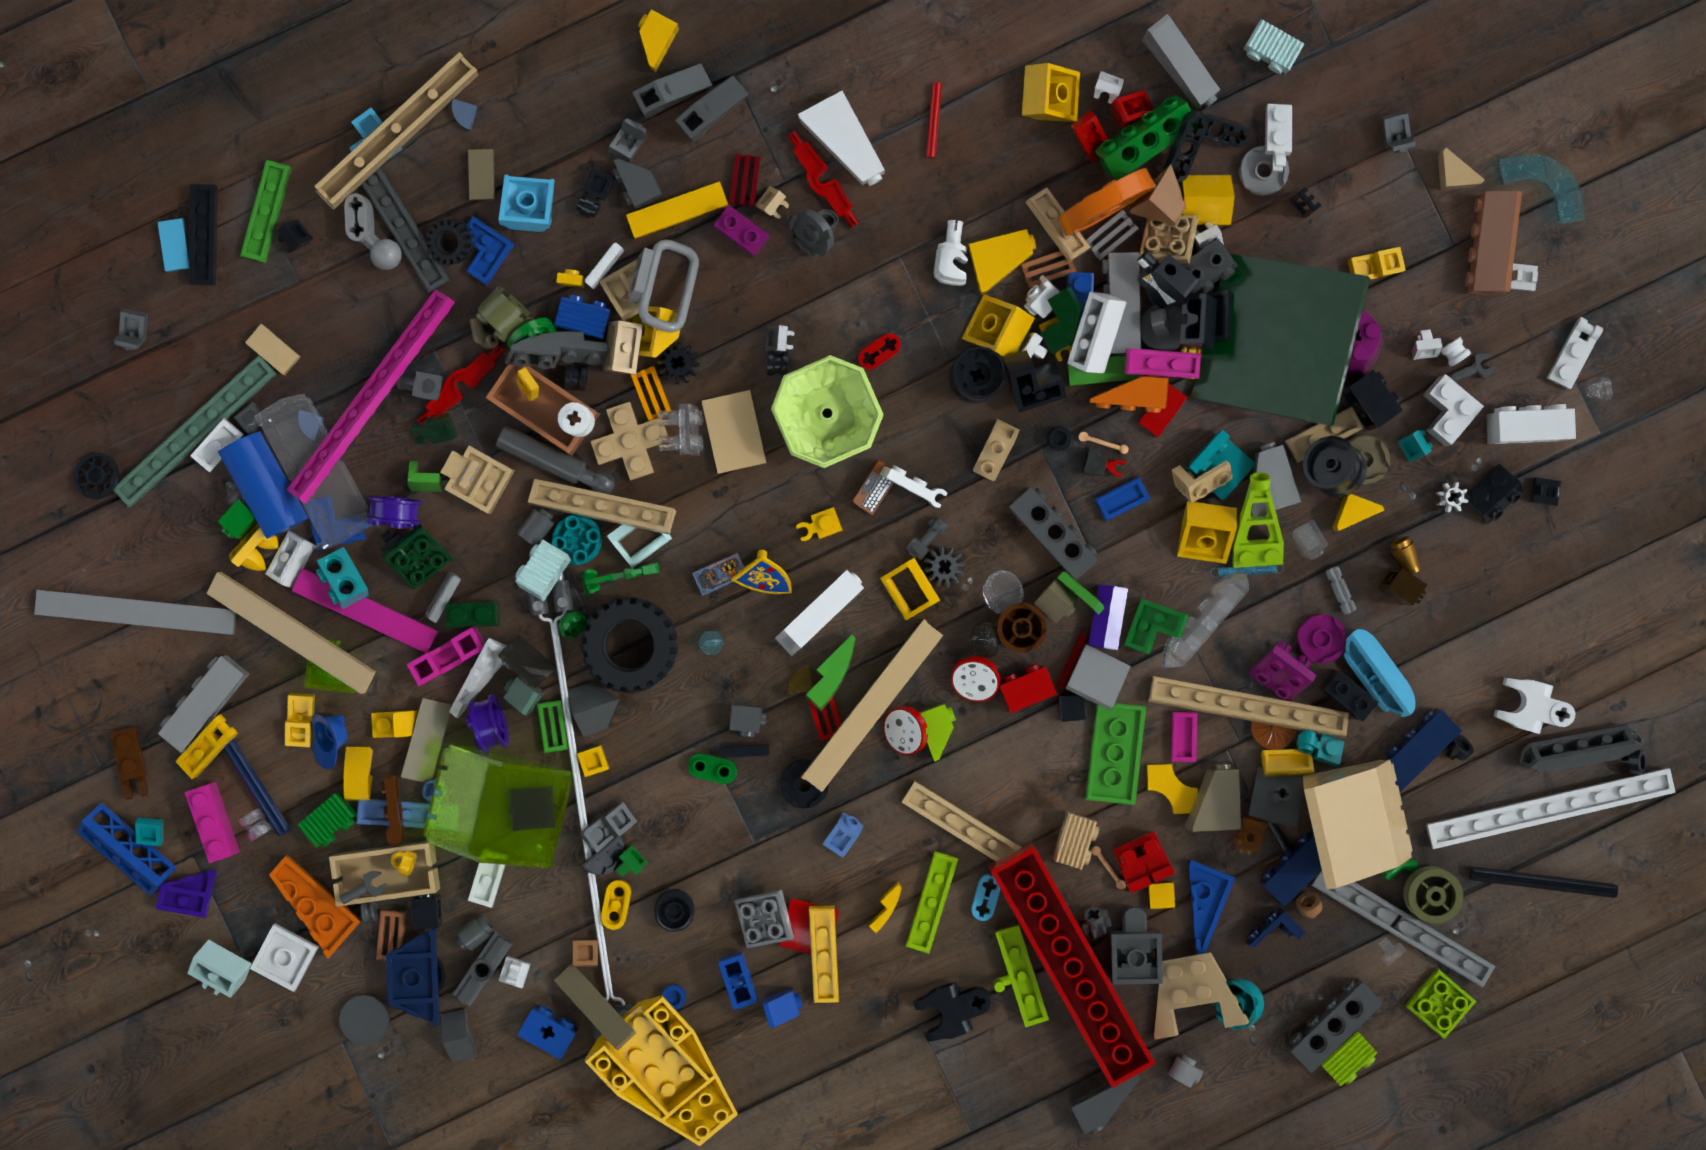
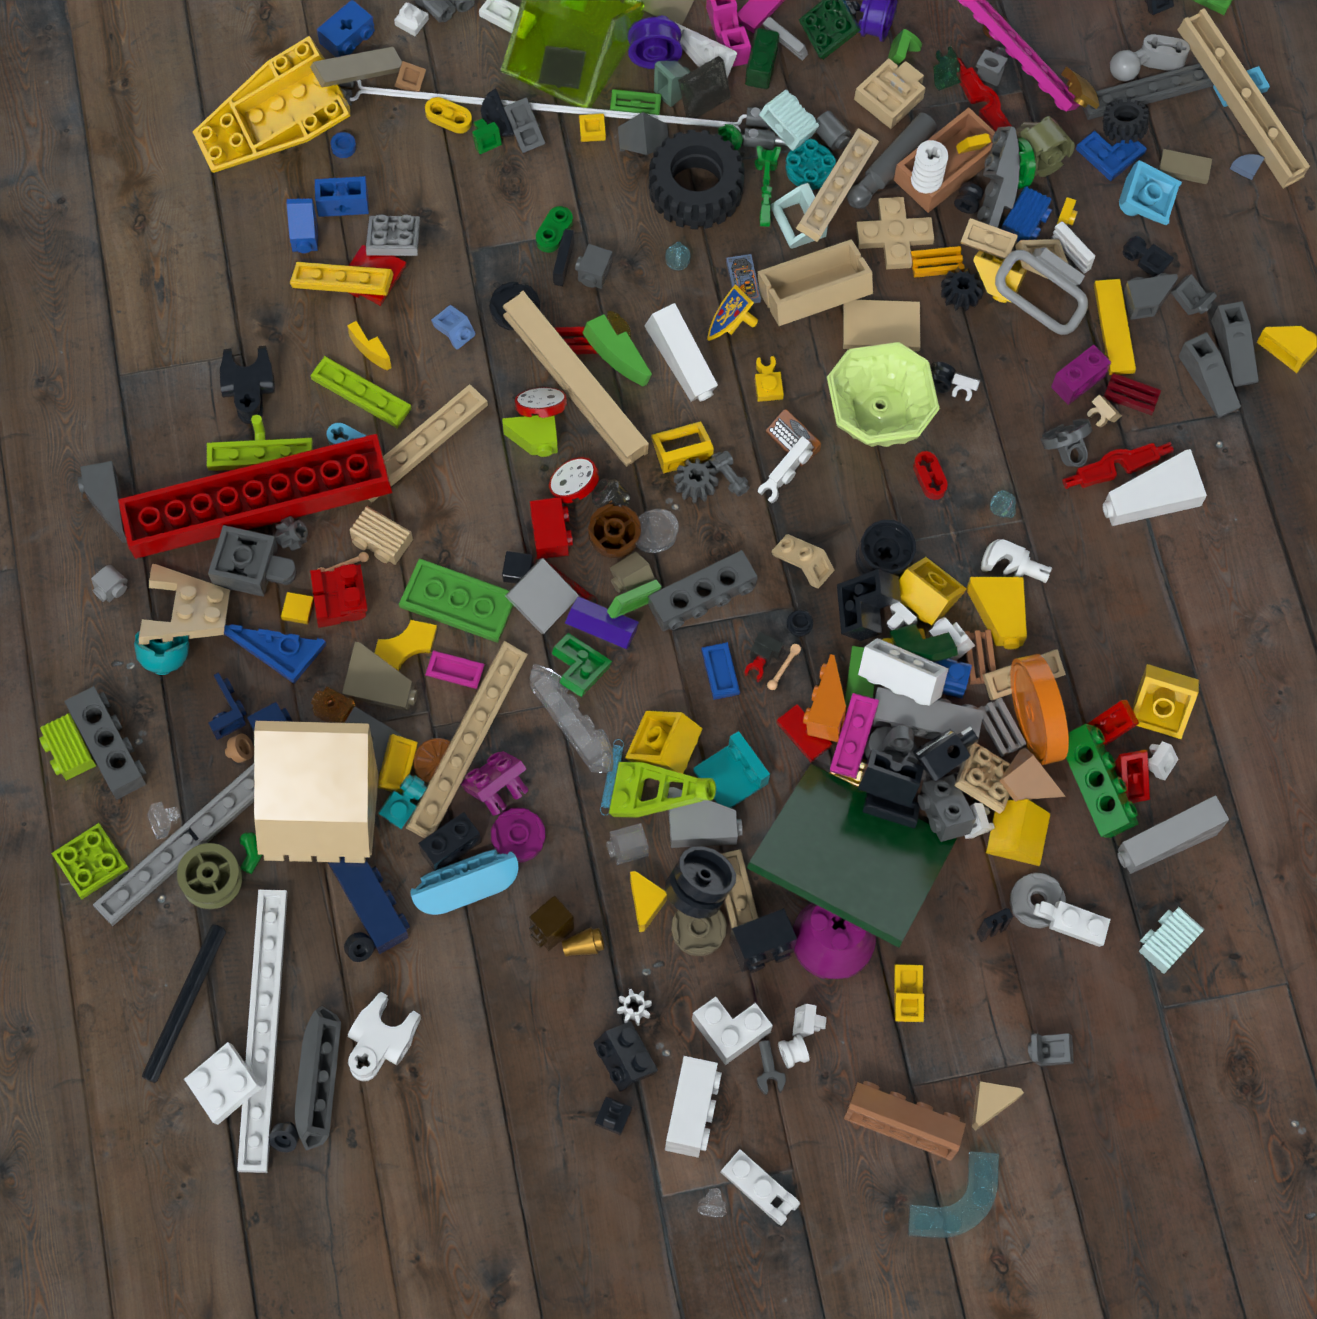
camera: 105 degrees right, 20 degrees down
black piece [654,889,695,932] -> none
clear plate [658,404,703,456] -> none
red bar [926,82,942,158] -> none
black beam [1164,111,1250,183] -> none
tan bracket [1172,461,1232,504] -> none
light grey axle [1326,566,1356,614] -> none
teal tile [1397,430,1432,463] -> none
white tile [1510,264,1538,292] -> none
none -> white plate [184,1042,262,1125]
none -> tan piece [758,239,873,326]
none -> clear light blue tile [990,490,1016,518]
none -> pearl gold slope [1061,67,1099,109]

